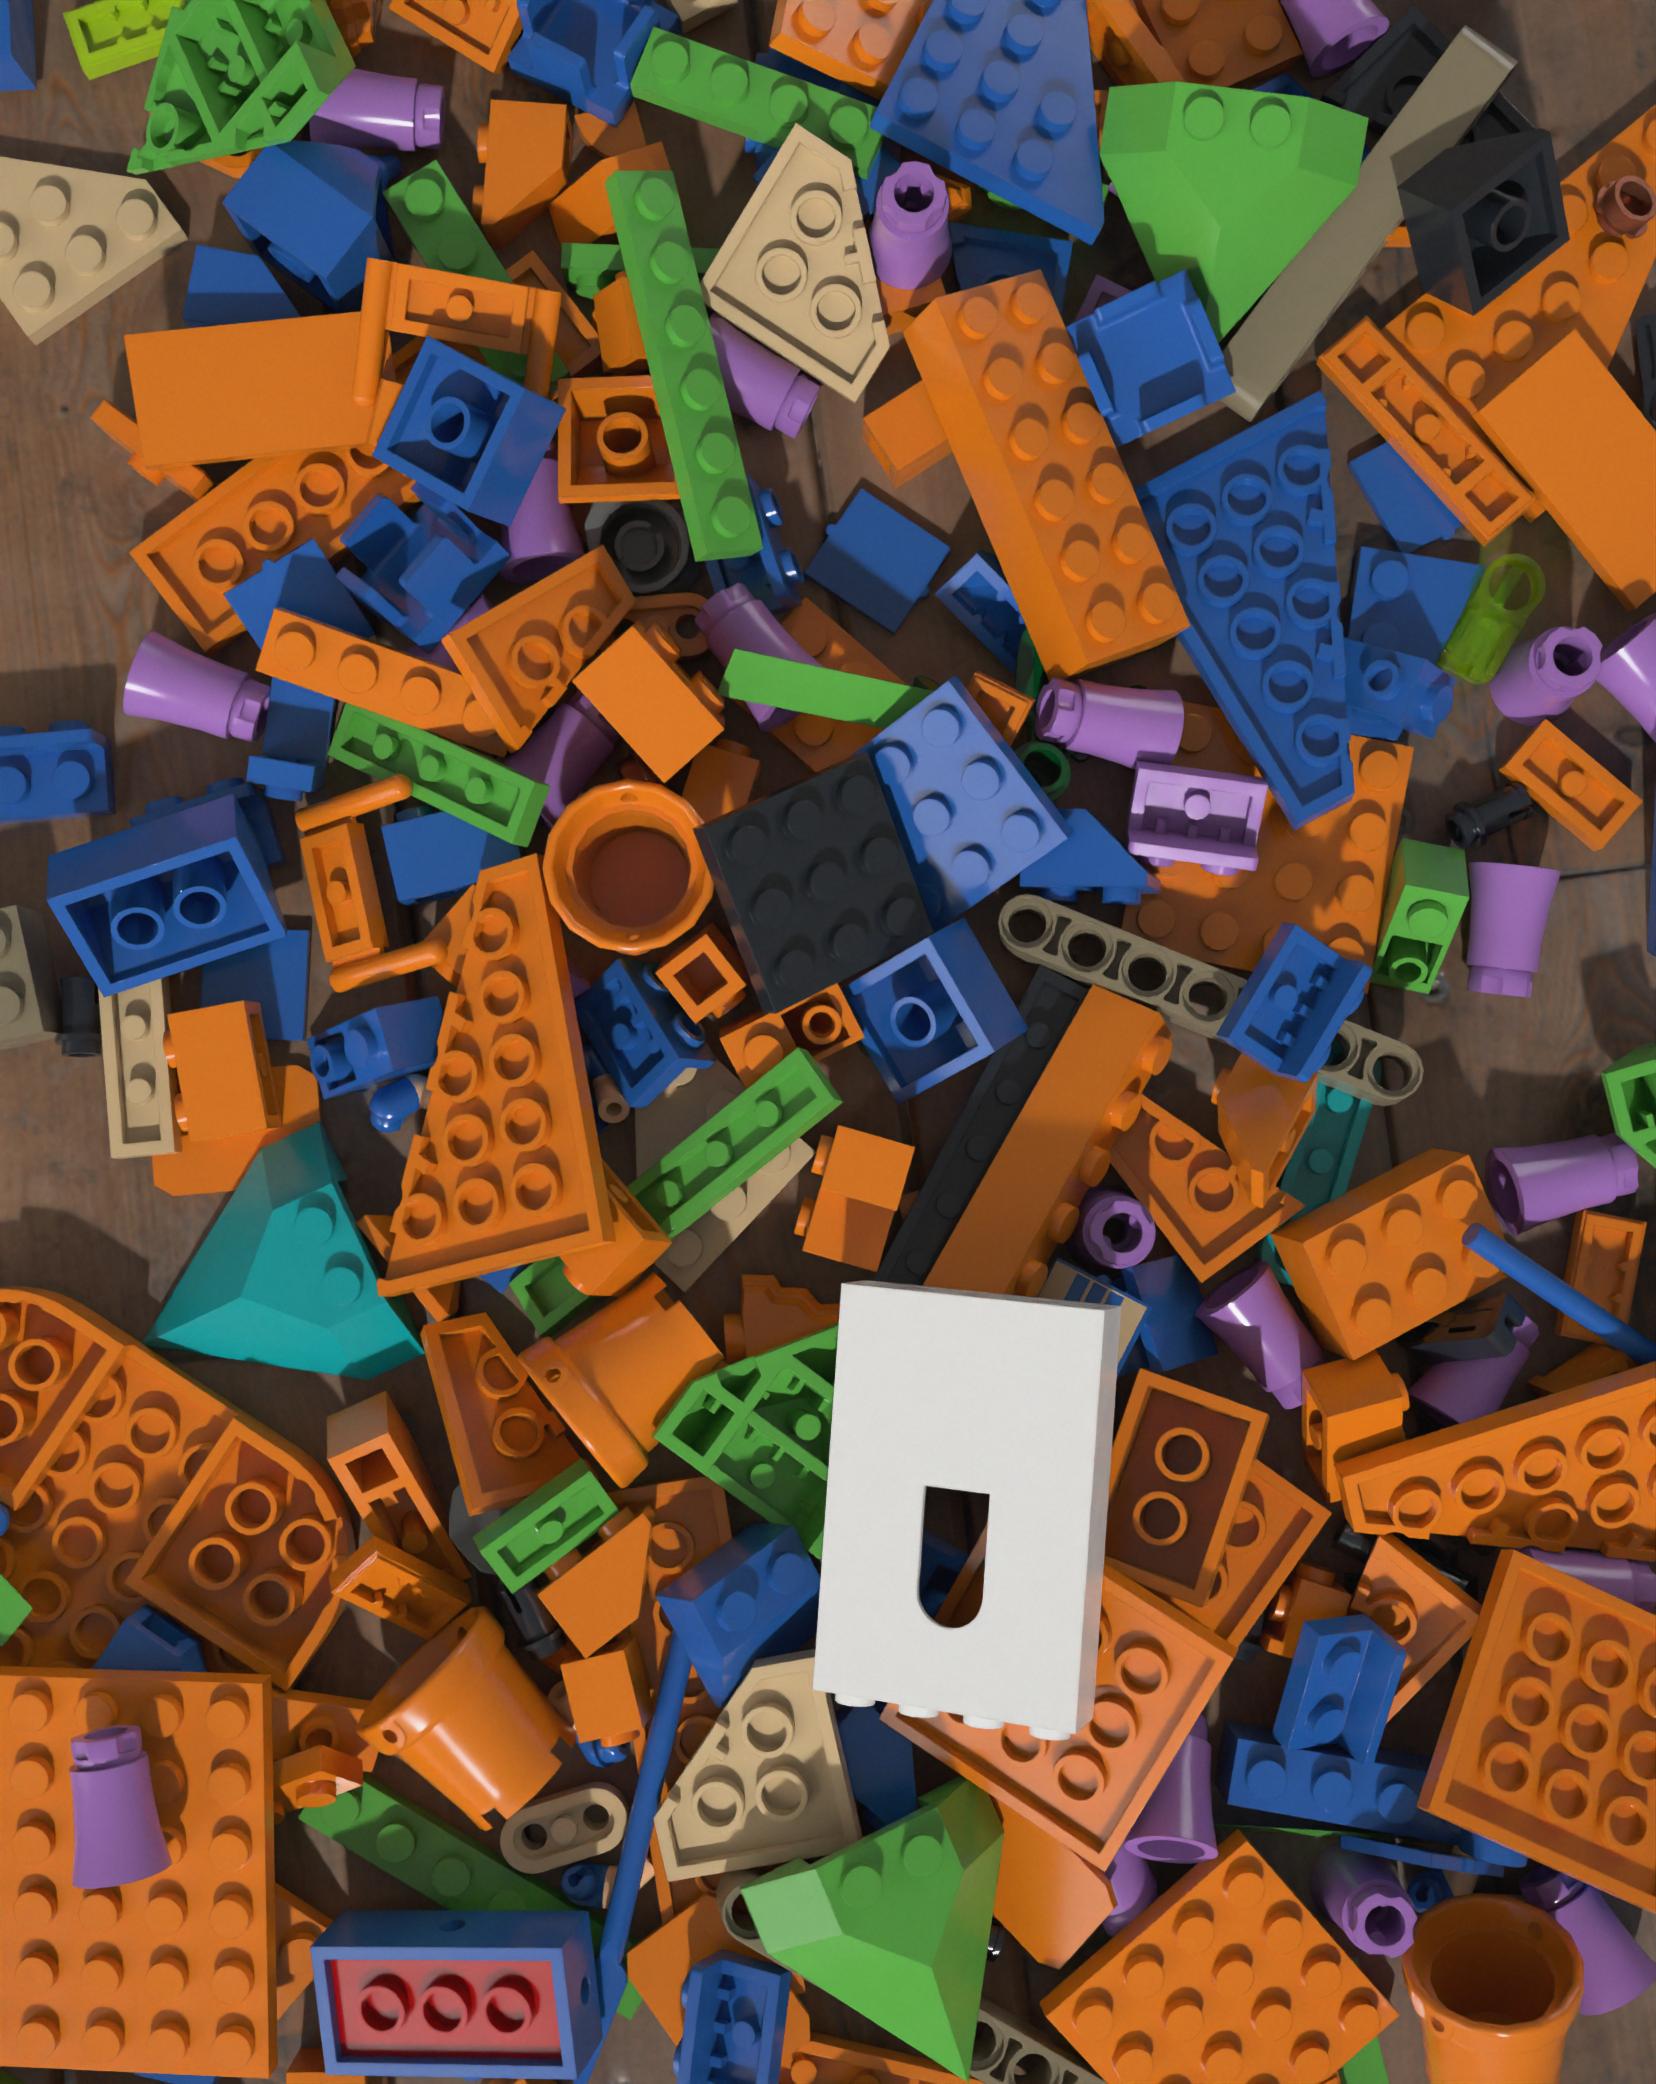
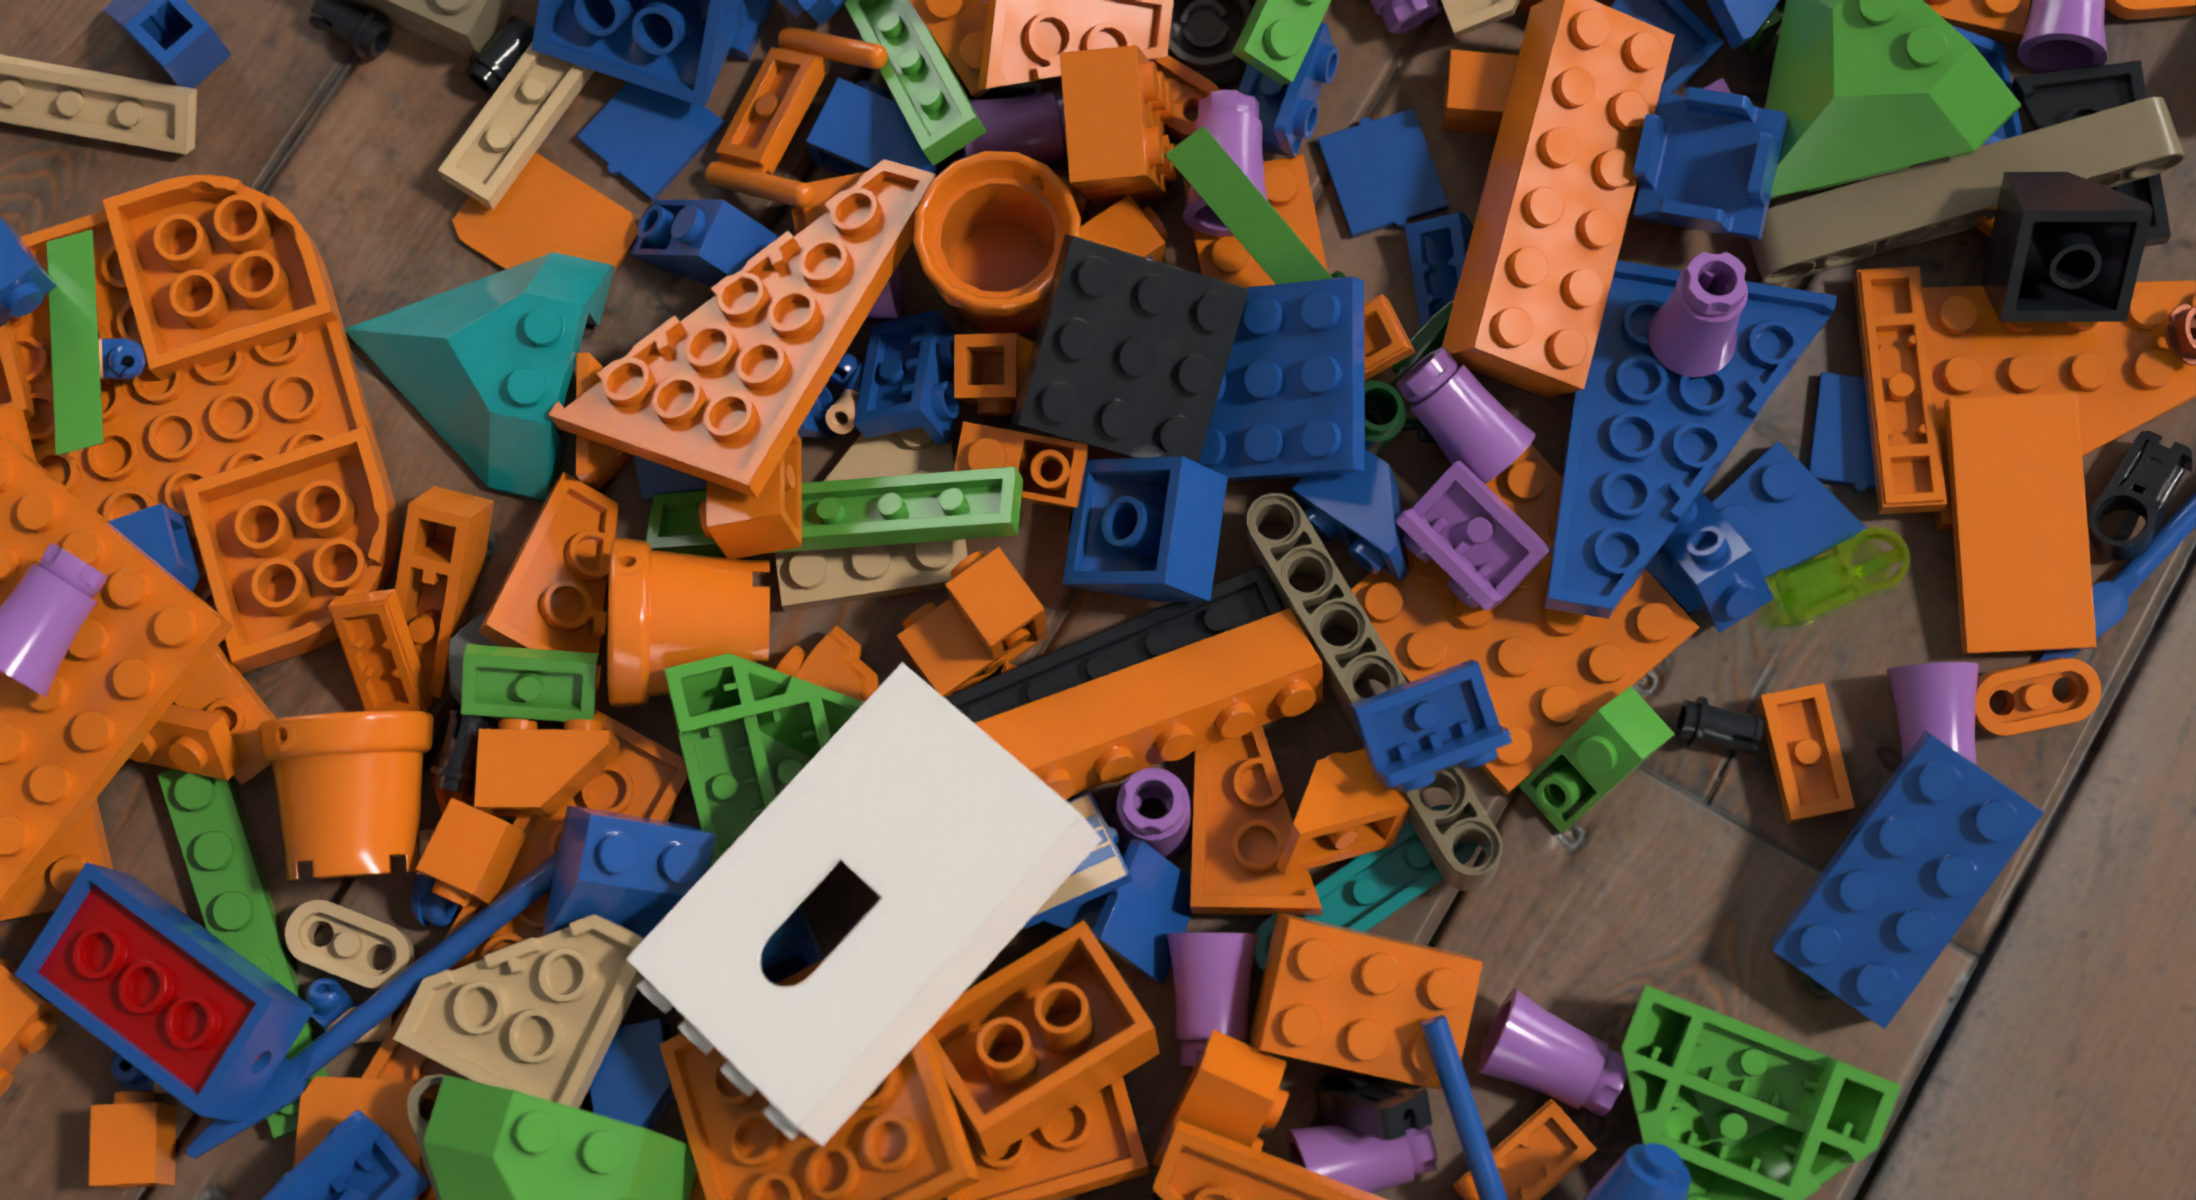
camera: 45 degrees right, 10 degrees down
orange brick [163,1000,282,1142] -> none
blue arm [369,1073,432,1133] -> none
medium lavender plant [1466,862,1561,998] -> none
medium lavender plant [1489,626,1603,726] -> none
none -> medium lavender plant [1648,252,1748,377]

